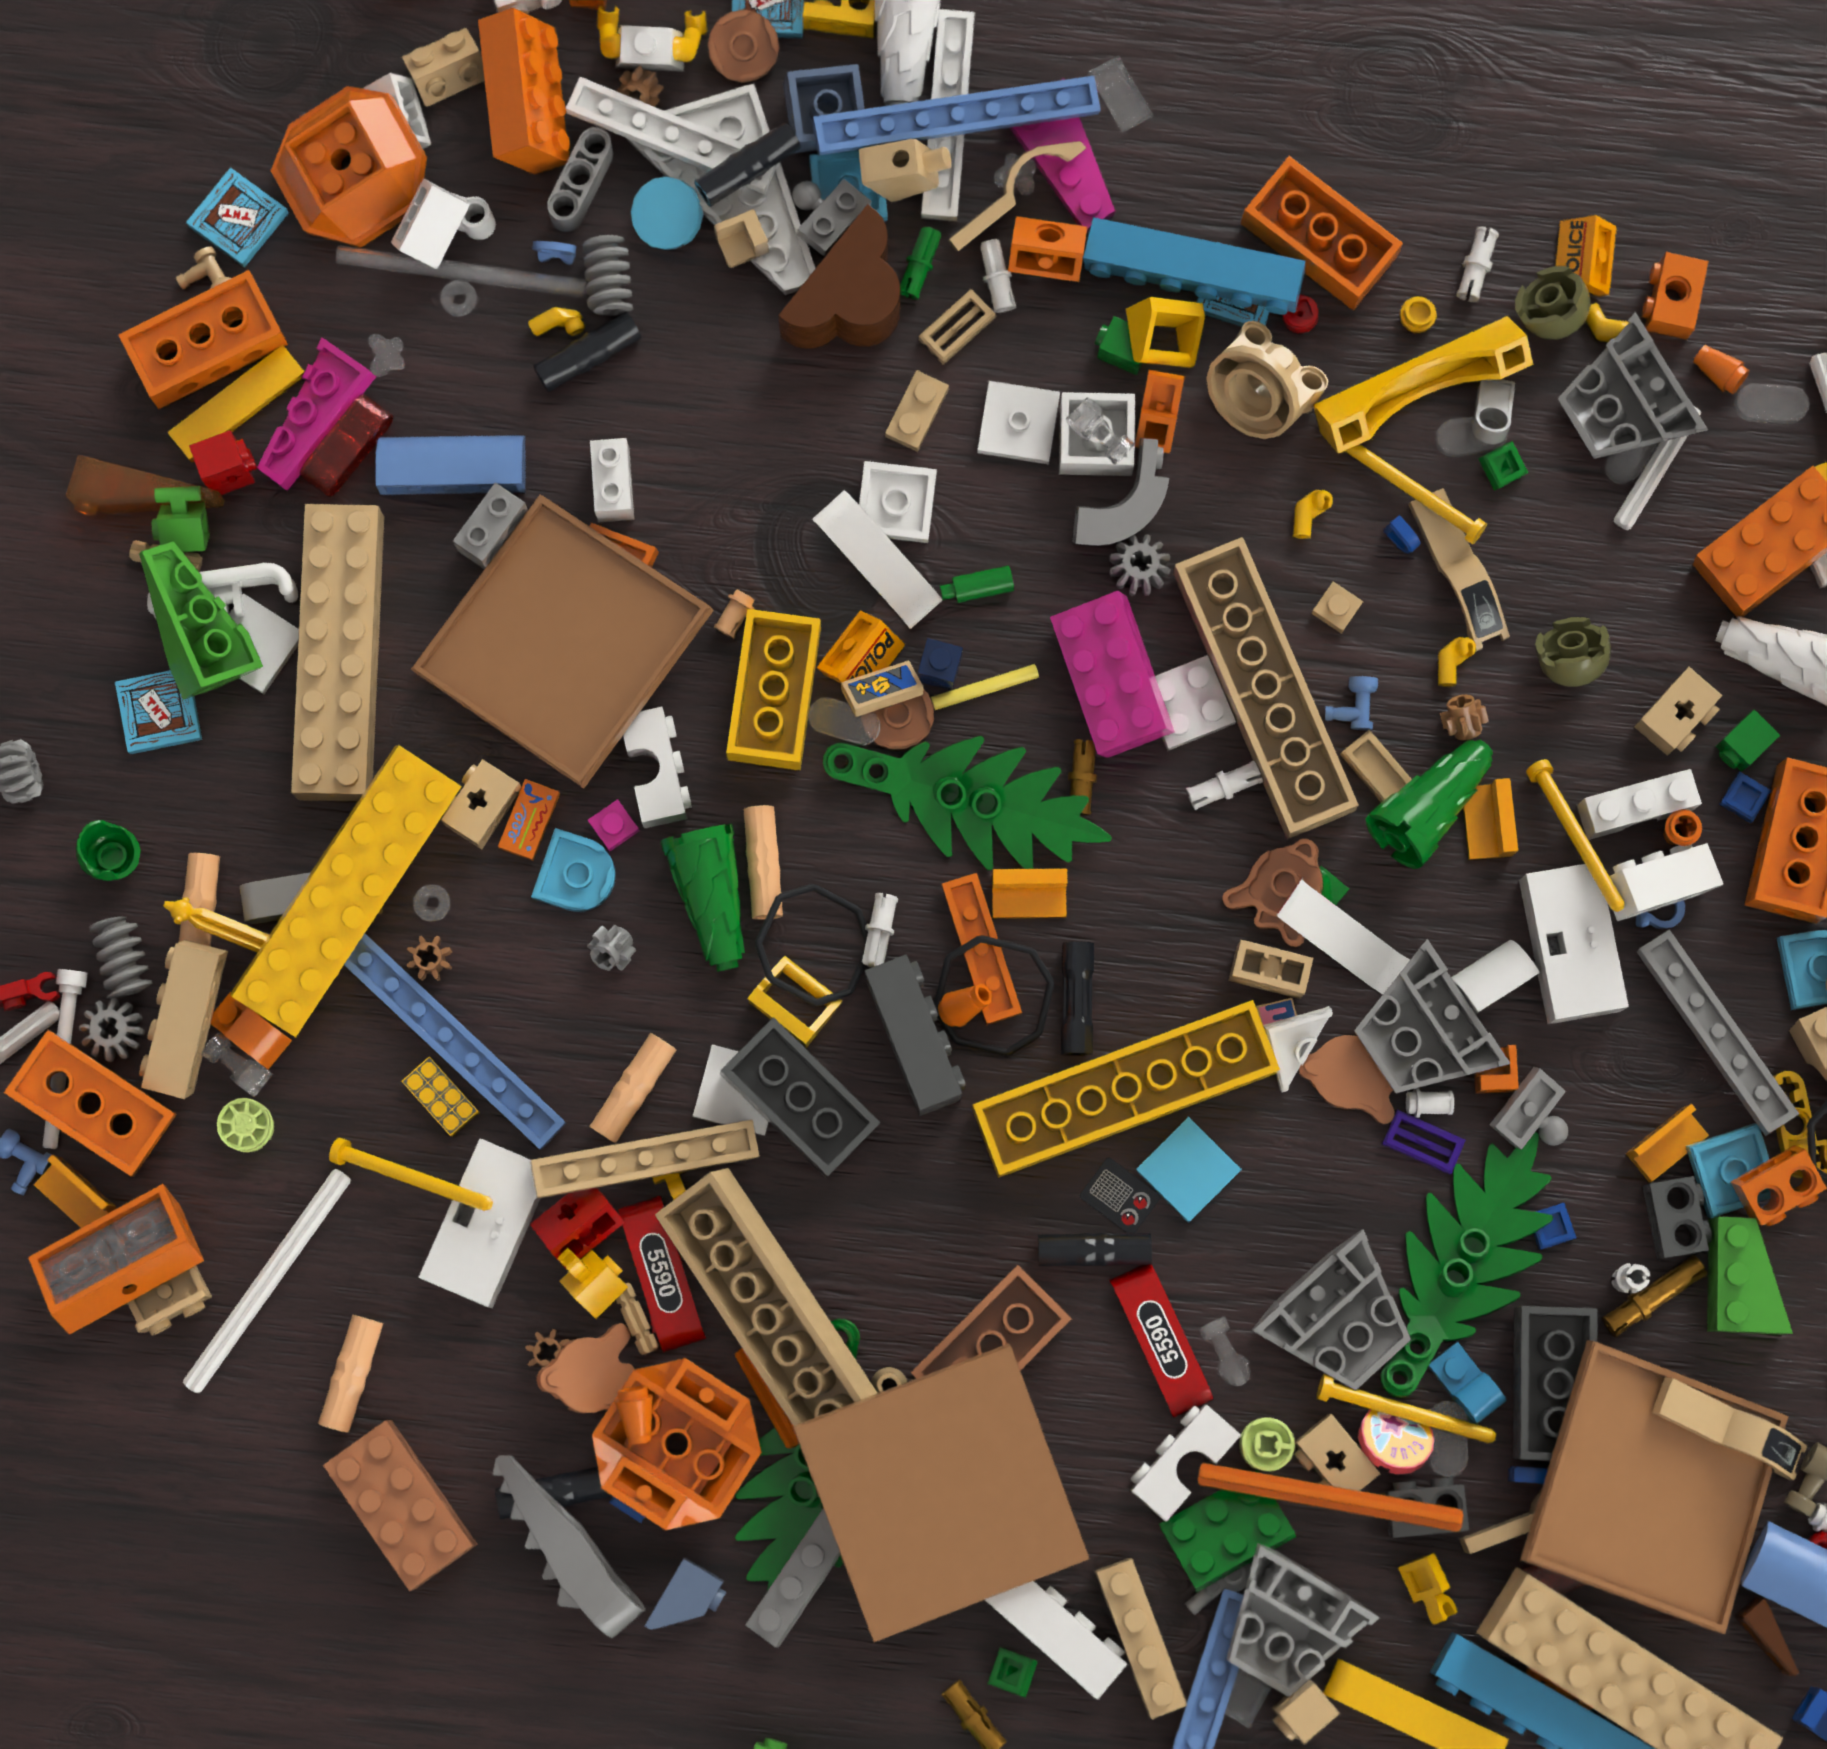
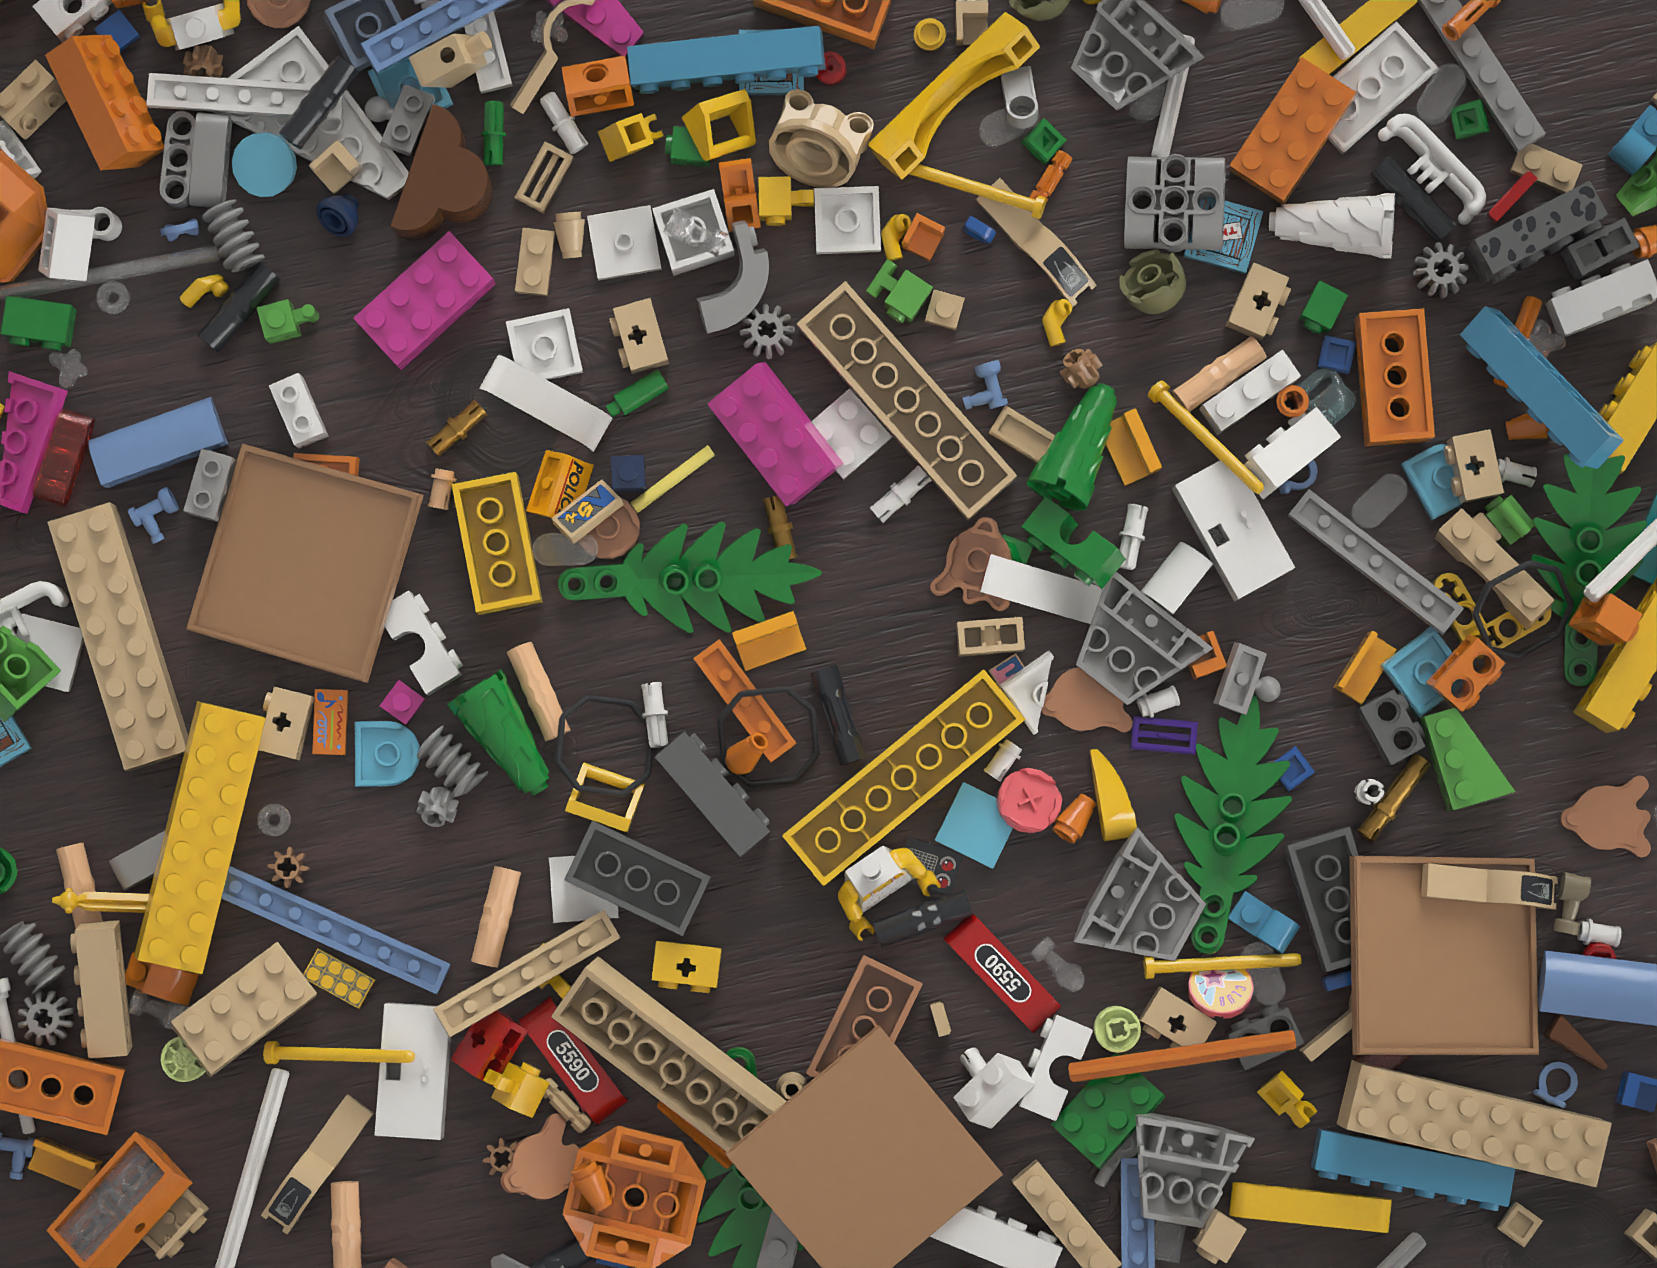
camera: 20 degrees left, 5 degrees up
none -> green brick [1,296,77,351]
none -> blue tile [94,10,140,52]
none -> medium blue piece [128,487,179,544]
none -> tan brick [170,942,317,1077]
none -> light grey beam [189,112,232,208]
none -> bright green brick [257,299,319,344]
none -> tan piece [261,1095,374,1234]
none -> dark blue brick [316,194,359,237]
none -> dark pink brick [353,231,496,370]
none -> light grey piece [417,725,488,797]
none -> pearl gold pin [426,399,488,457]
none -> tan cone [553,211,585,259]
none -> yellow brick [598,113,664,162]
none -> tan brick [609,298,669,375]
none -> yellow brick [652,940,722,993]
none -> yellow brick [758,176,814,226]
none -> white plate [814,186,881,254]
none -> torso [838,846,941,941]
none -> bright green brick [865,259,933,324]
none -> orange panel [901,213,945,262]
none -> tan tile [929,1001,951,1037]
none -> white brick [953,1048,1035,1129]
none -> tan panel [955,0,988,46]
none -> white pin [984,739,1022,782]
none -> coral tile [996,768,1062,833]
none -> green arch [1021,497,1126,589]
none -> orange axle [1029,150,1072,202]
none -> orange cone [1052,794,1096,844]
none -> yellow piece [1089,749,1137,841]
none -> white axle [1119,504,1148,570]
none -> light grey connector [1124,154,1226,253]
none -> light nougat axle [1172,336,1267,412]
none -> medium azure tile [1183,197,1263,274]
none -> clear light blue piece [1298,367,1357,425]
none -> clear tile [1351,474,1408,529]
none -> medium blue piece [1533,1062,1578,1109]

